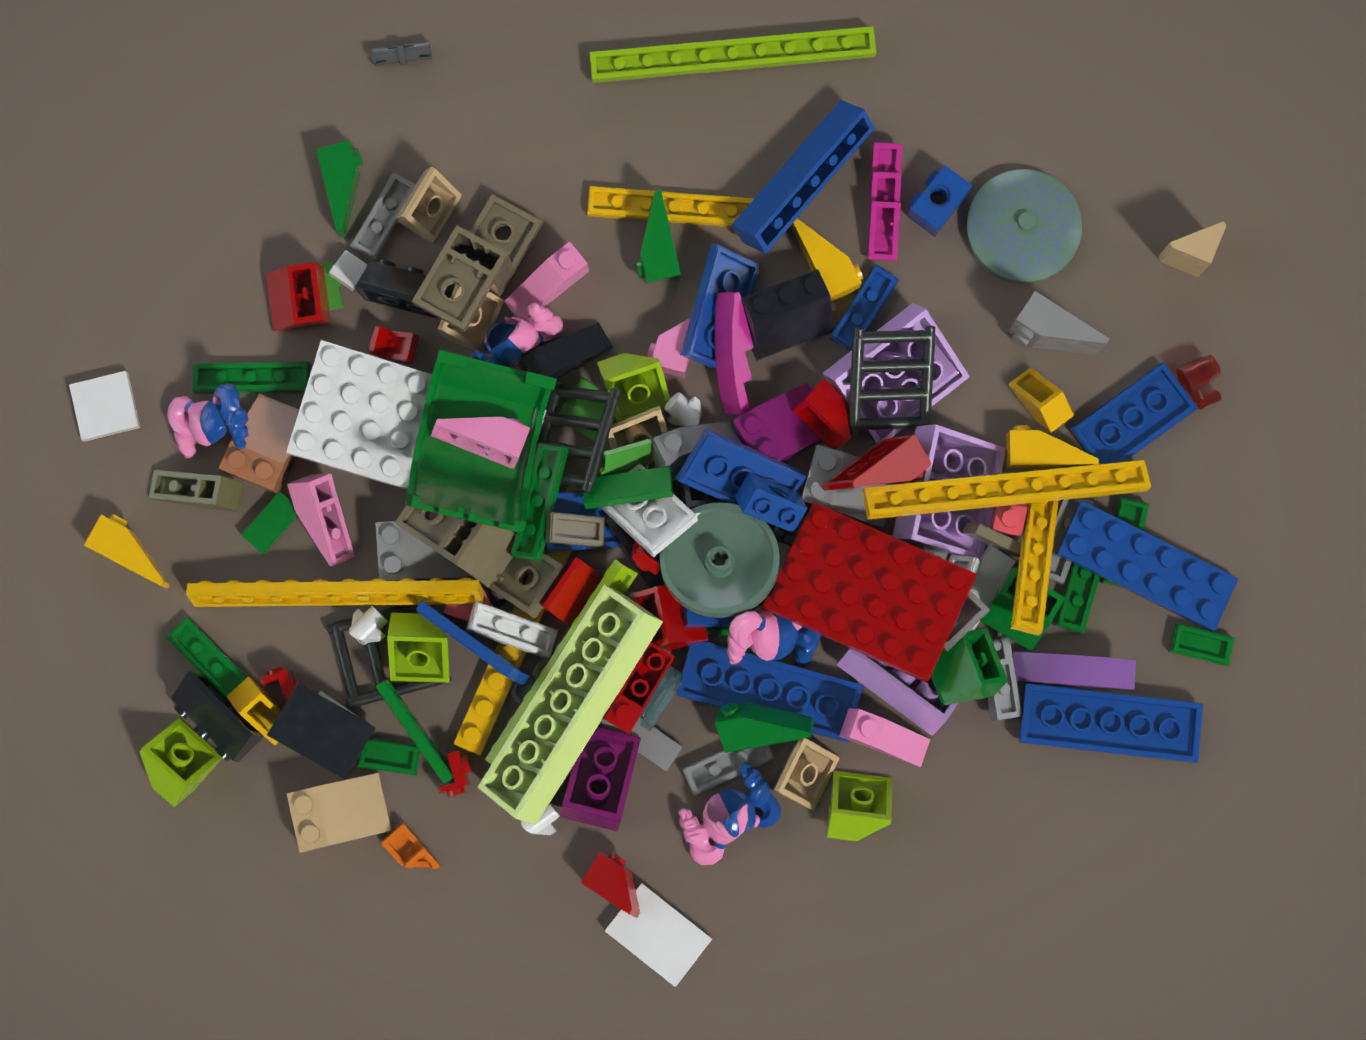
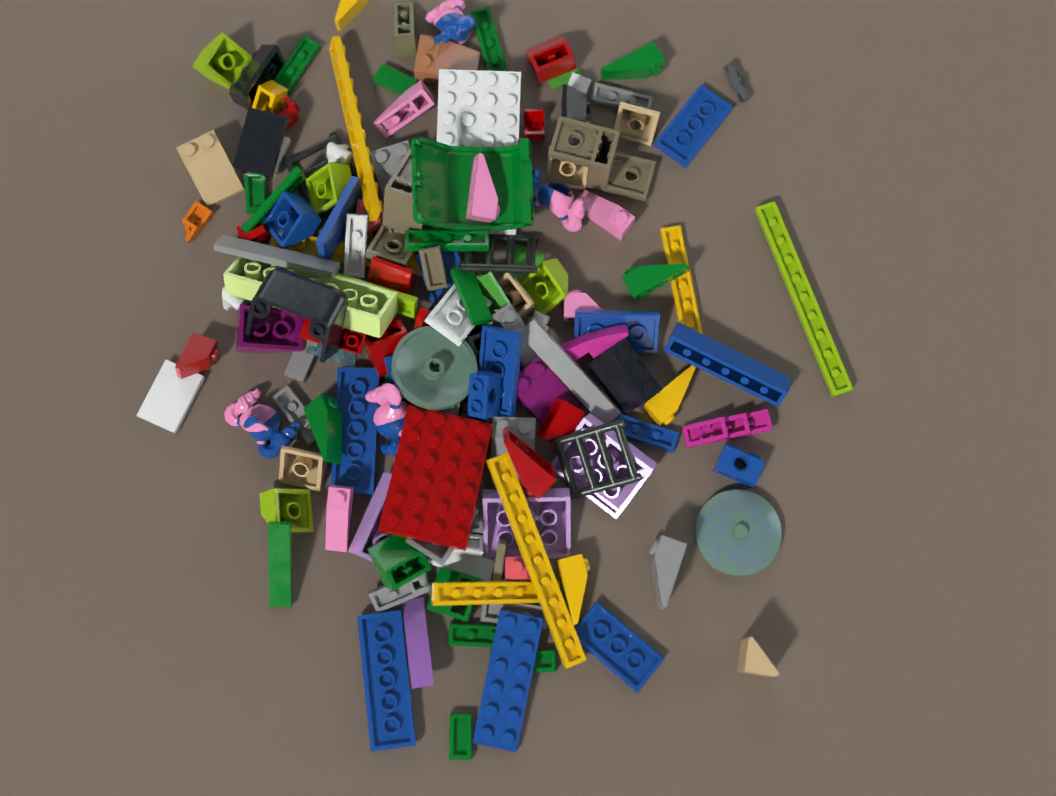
camera: 75 degrees right, 5 degrees down
black slope [521,322,613,379] -> none
yellow slope [1008,367,1074,433] -> none
clear red piece [1177,355,1222,410] -> none
none -> light grey tile [213,235,340,279]
none -> black windscreen [245,268,348,363]
none -> blue slope [263,191,322,249]
none -> green tile [268,521,292,607]
none -> light grey tile [519,318,621,424]
none -> blue tile [653,84,734,169]

